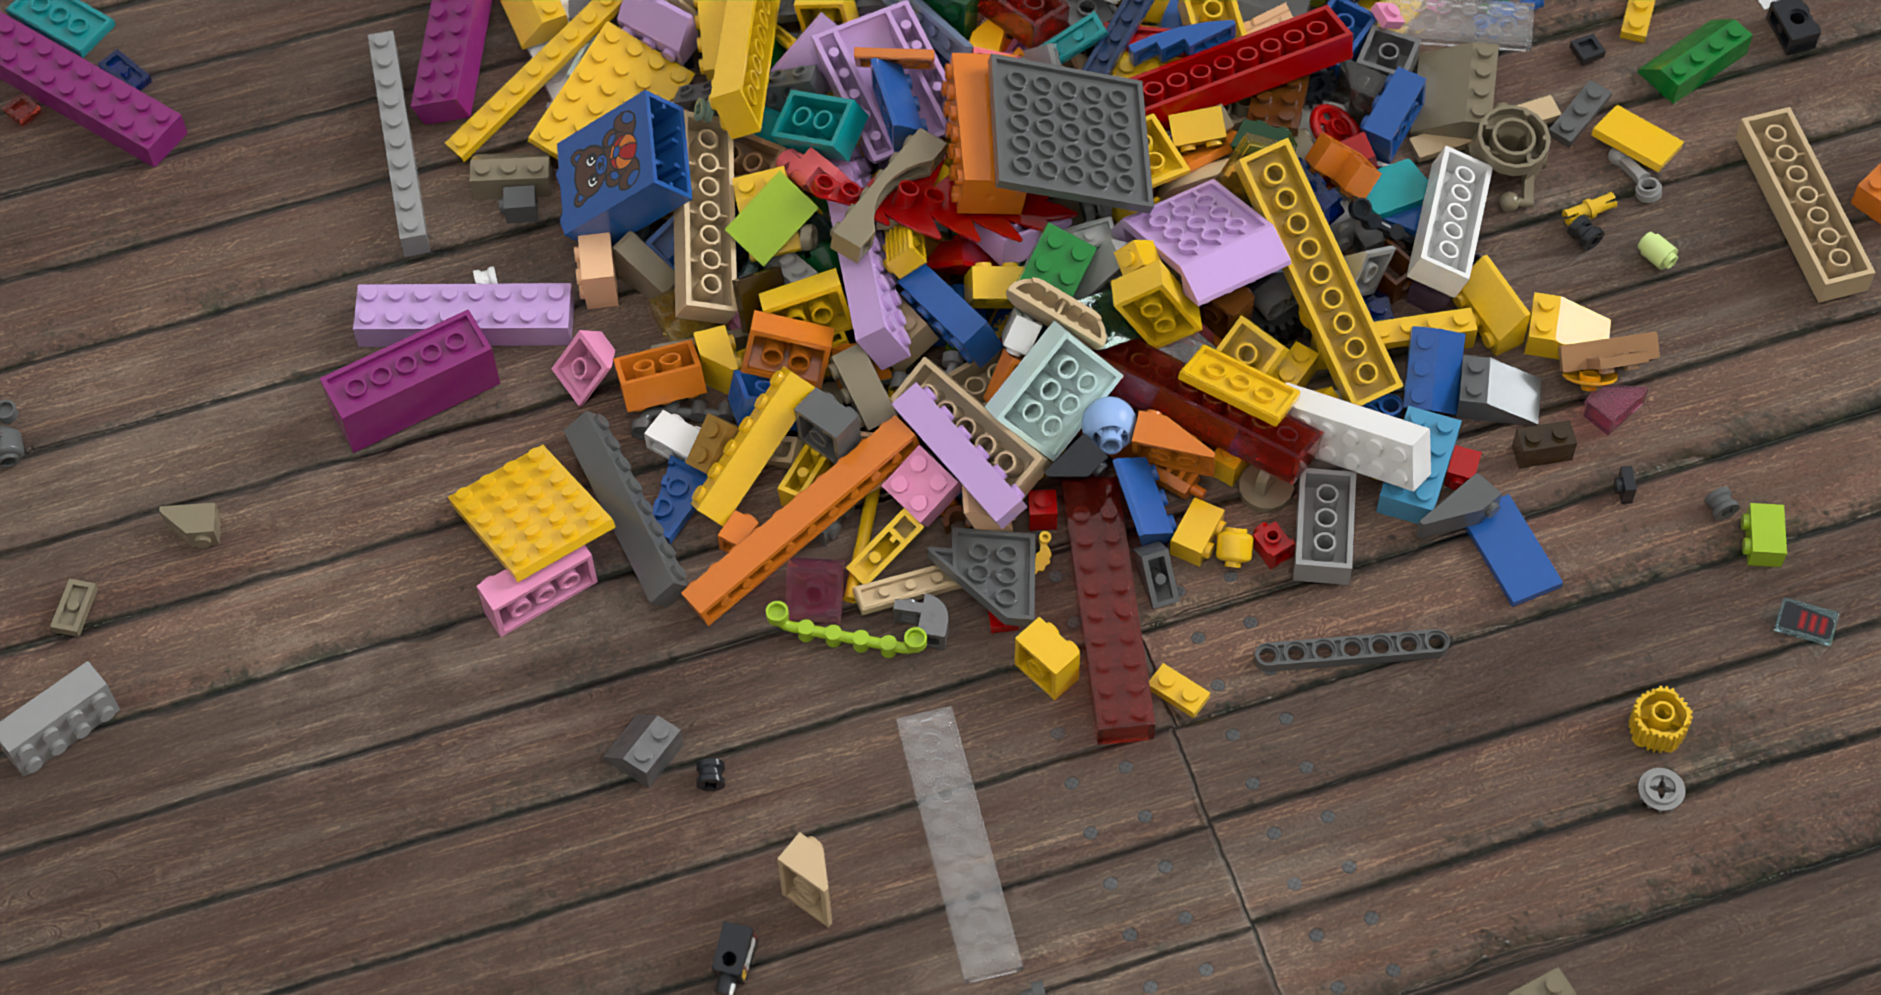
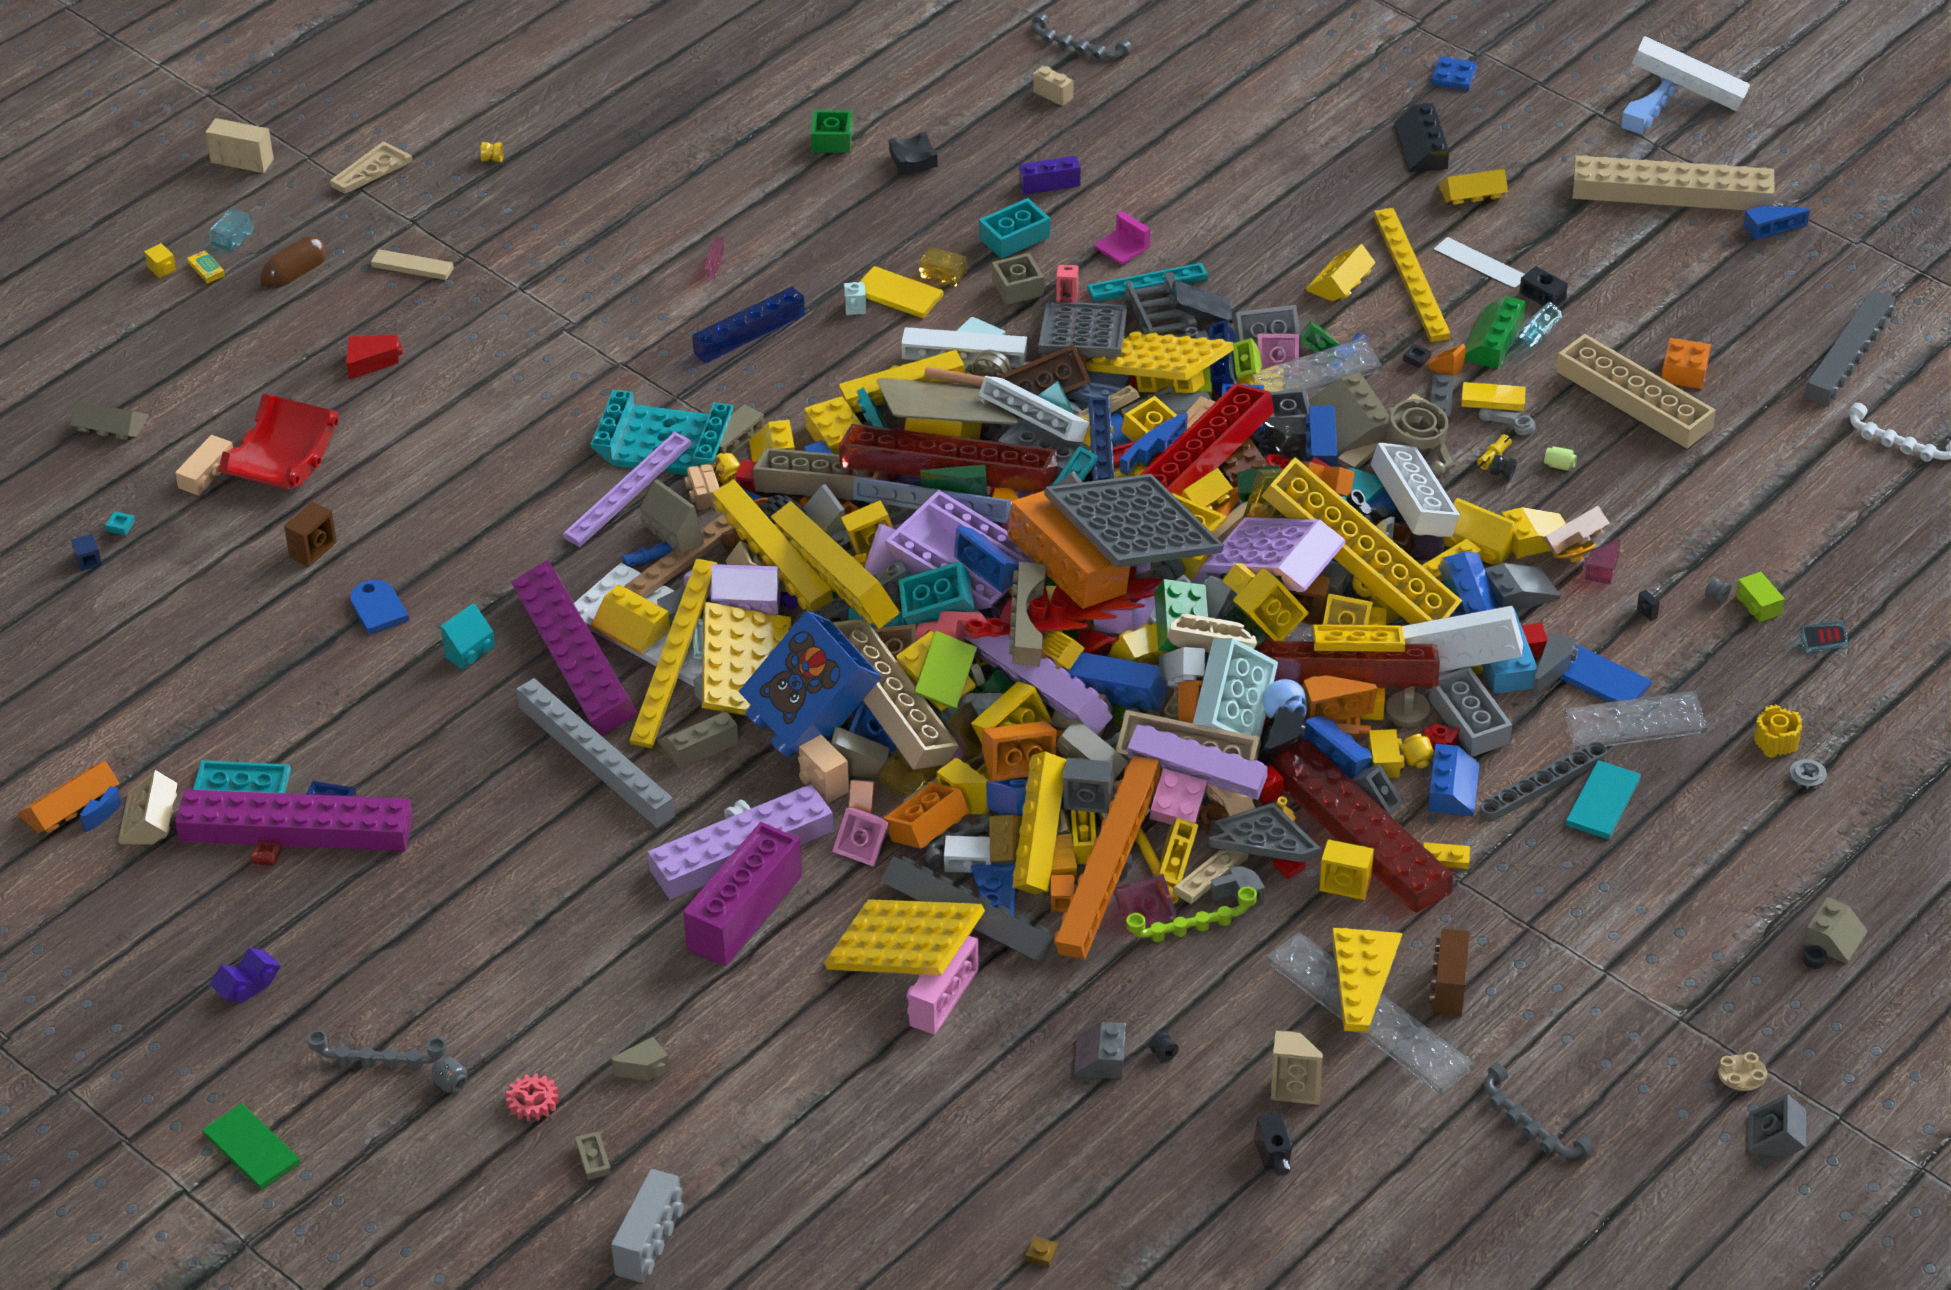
camera: 30 degrees left, 15 degrees down
dark grey brick [499,185,538,224] -> none
sand green bush [694,97,714,123] -> none
orange tile [854,47,935,70] -> none
bright pink plate [1370,2,1405,29] -> none
dark brown brick [1512,420,1577,469] -> none
none -> coral gear [506,1073,559,1122]
none -> slope [849,780,877,814]
none -> pearl gold plate [1026,1236,1058,1268]
none -> light orange brick [1050,834,1077,883]
none -> yellow wing [1331,928,1403,1033]
none -> orange slope [1426,343,1466,378]
none -> blue slope [1428,744,1480,816]
none -> reddish brown brick [1429,928,1470,1016]
none -> clear light blue brick [1519,302,1564,347]
none -> clear plate [1564,690,1707,751]
none -> teal tile [1566,760,1641,840]

